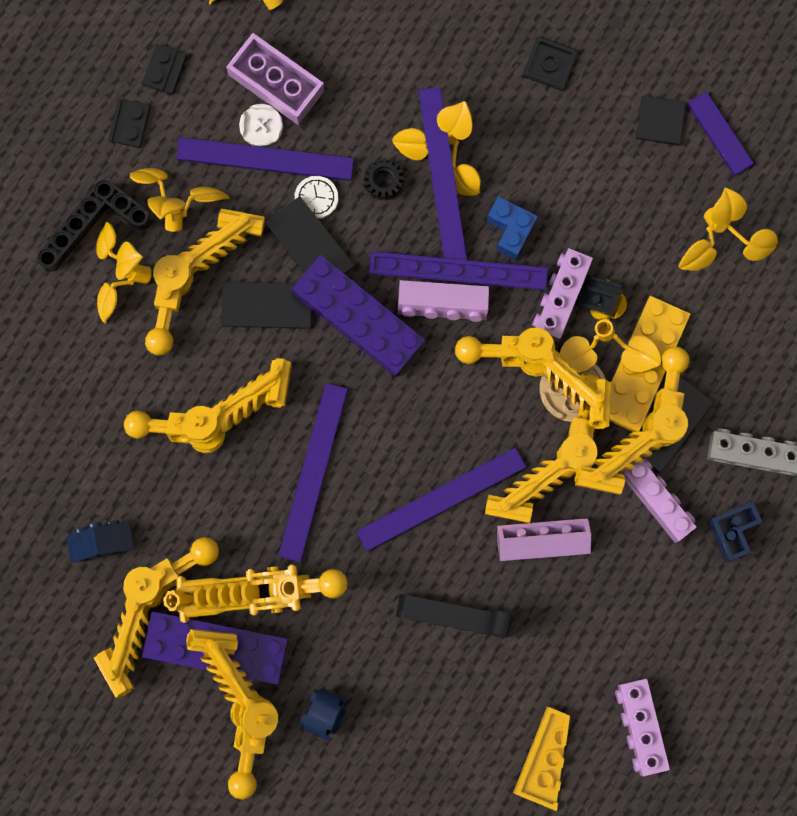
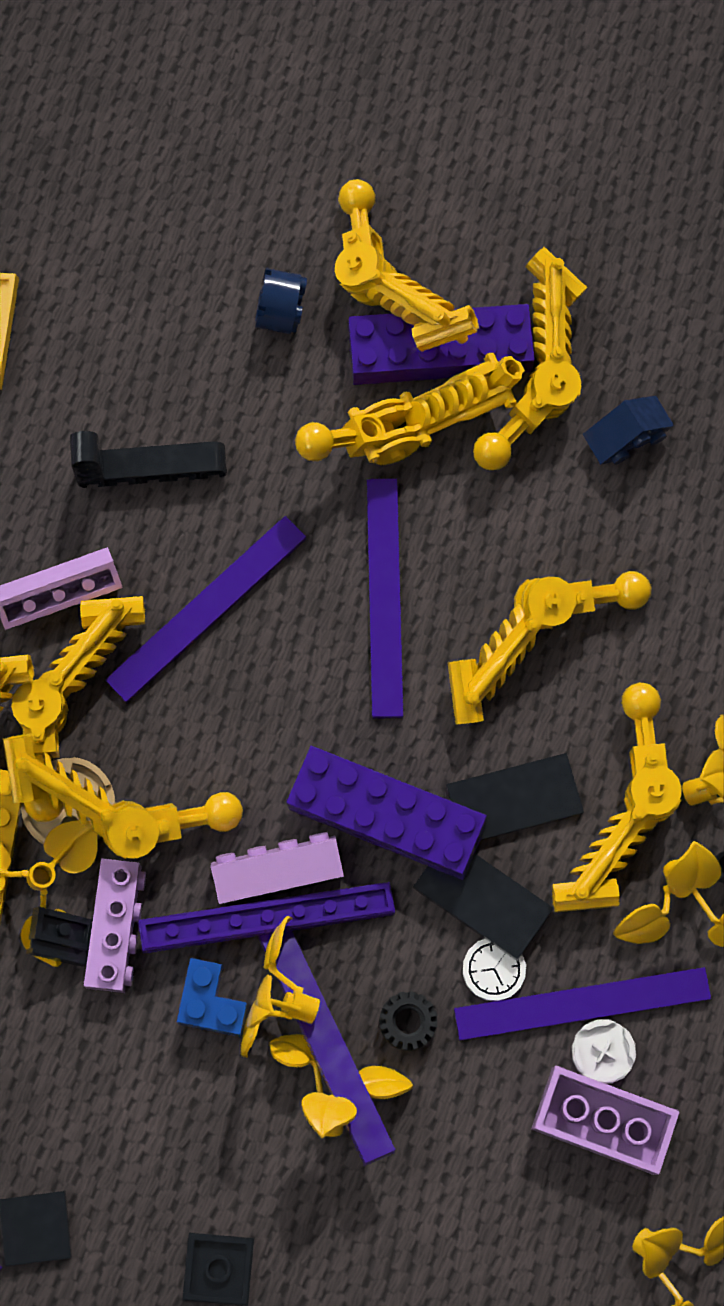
camera: 165 degrees right, 5 degrees down
none -> yellow plant [241,916,320,1058]

